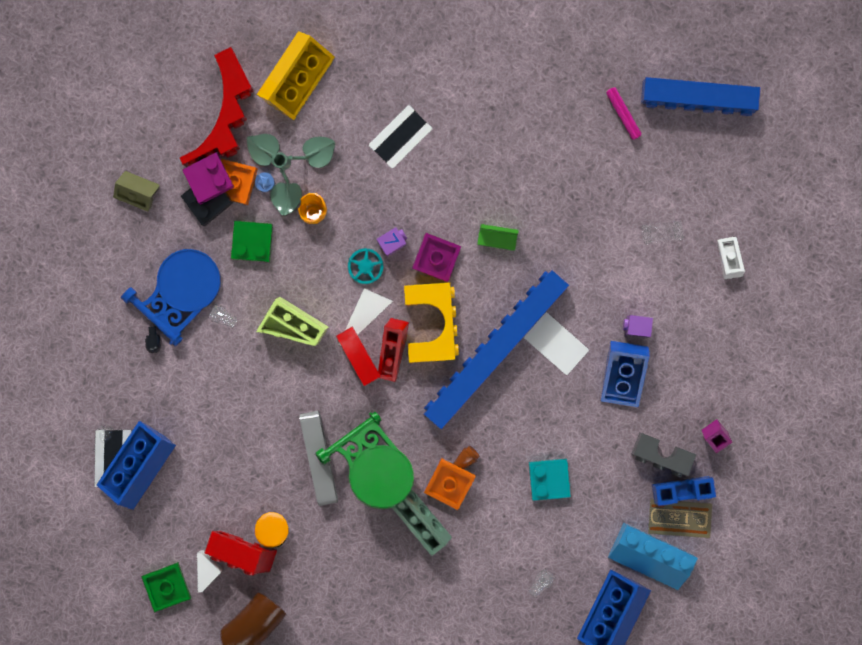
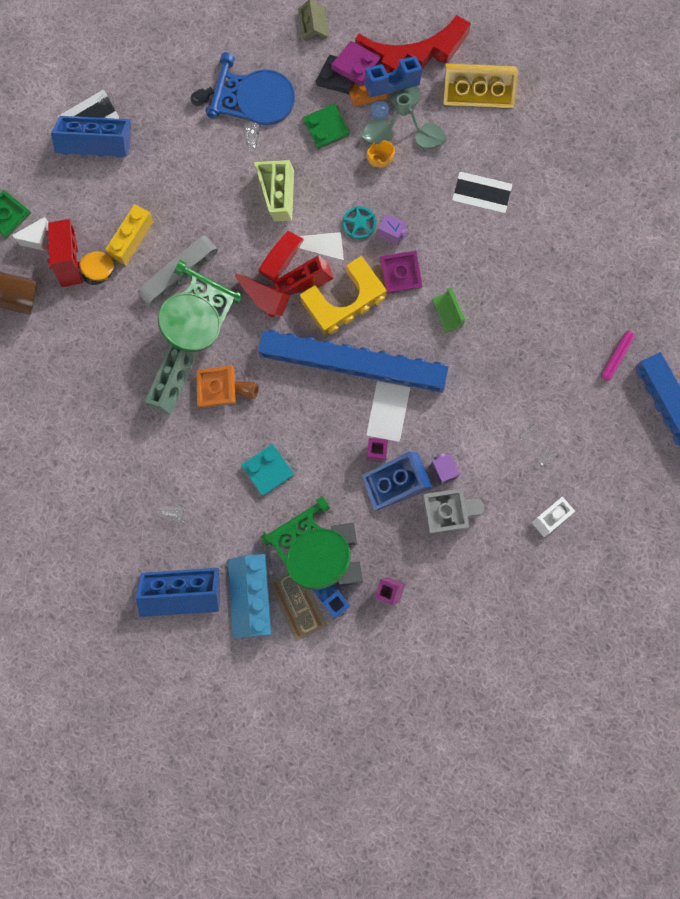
camera: 65 degrees right, 10 degrees down
none -> yellow brick [106,204,154,266]
none -> red slope [235,273,290,318]
none -> green piece [260,496,351,590]
none -> blue arch [364,56,423,97]
none -> magenta brick [366,438,388,463]
none -> light grey brick [422,488,484,536]

